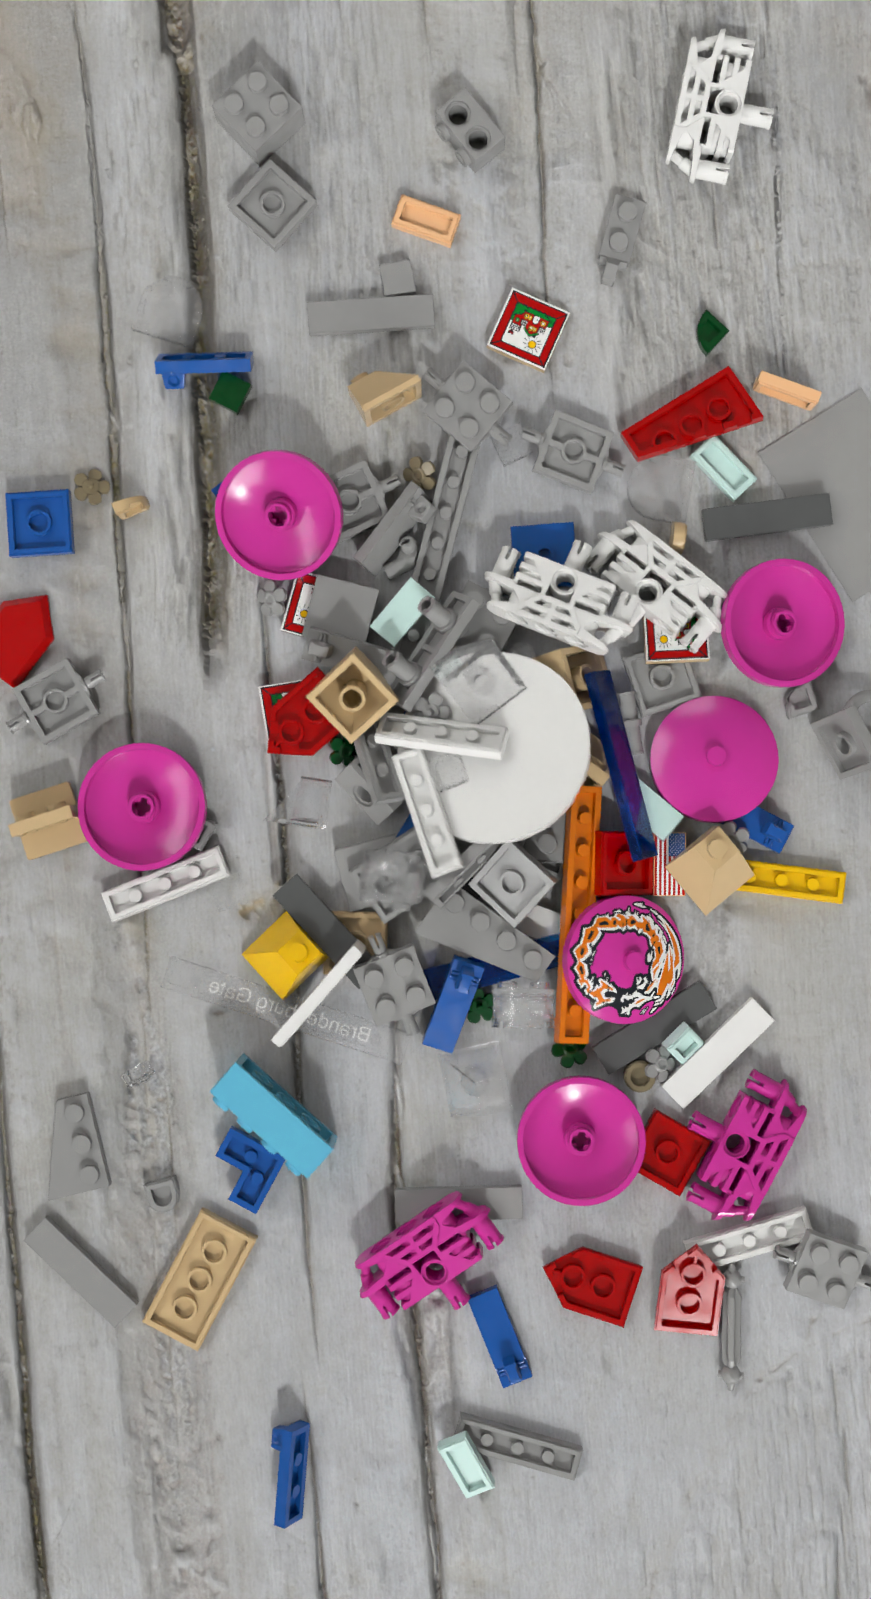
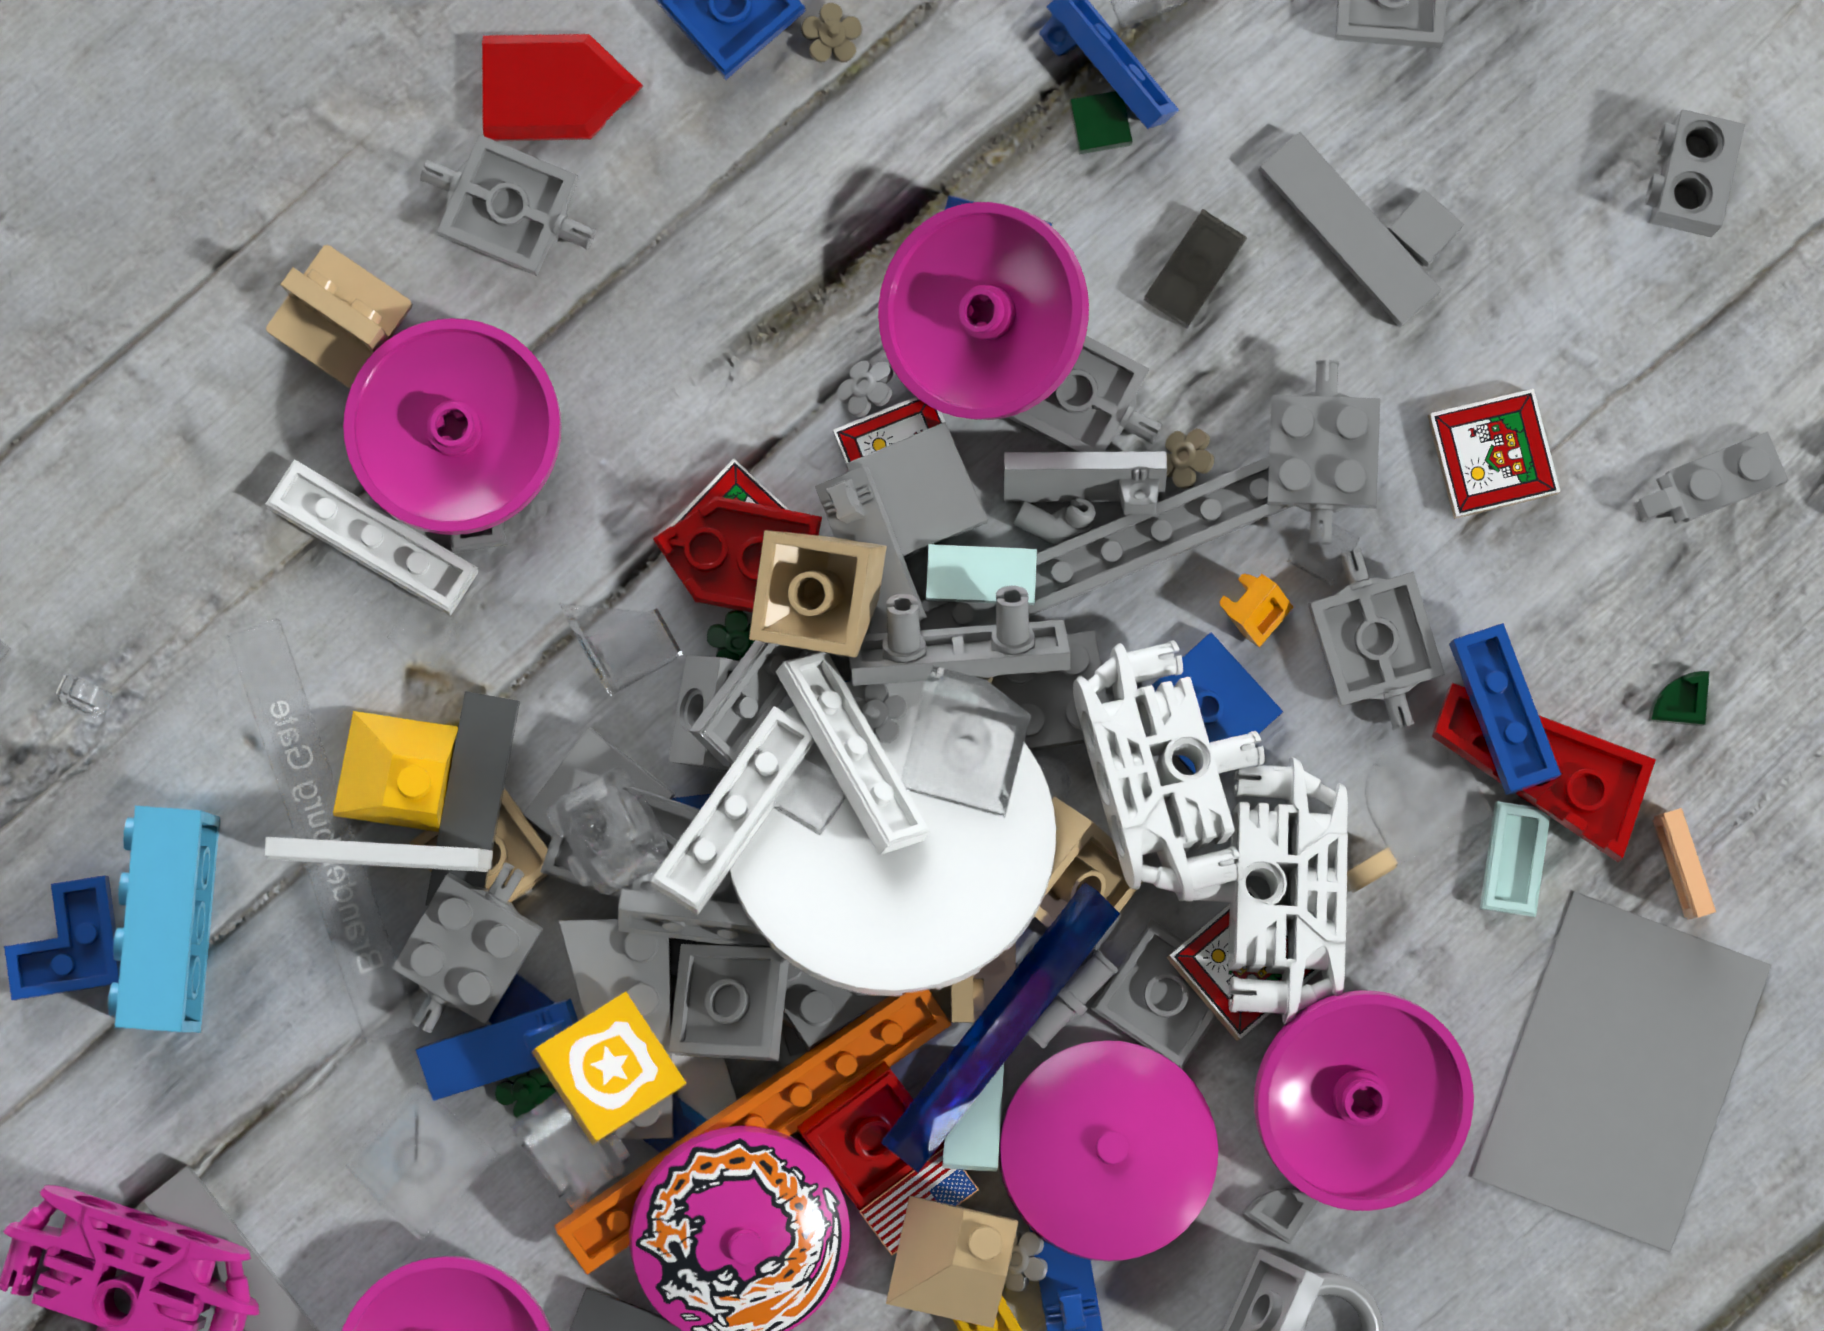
camera: 50 degrees right, 5 degrees down
tan tile [111,496,150,520] -> none
tan slope [347,371,422,427] -> none
light nougat tile [391,194,461,248] -> none
dark green plant [551,1043,587,1068] -> none
dark grey tile [701,493,833,542] -> none
none -> yellow tile [532,992,687,1145]
none -> clear smoke plate [1143,209,1247,329]
none -> light orange tile [1219,574,1294,648]
none -> blue hinge [1449,623,1561,795]

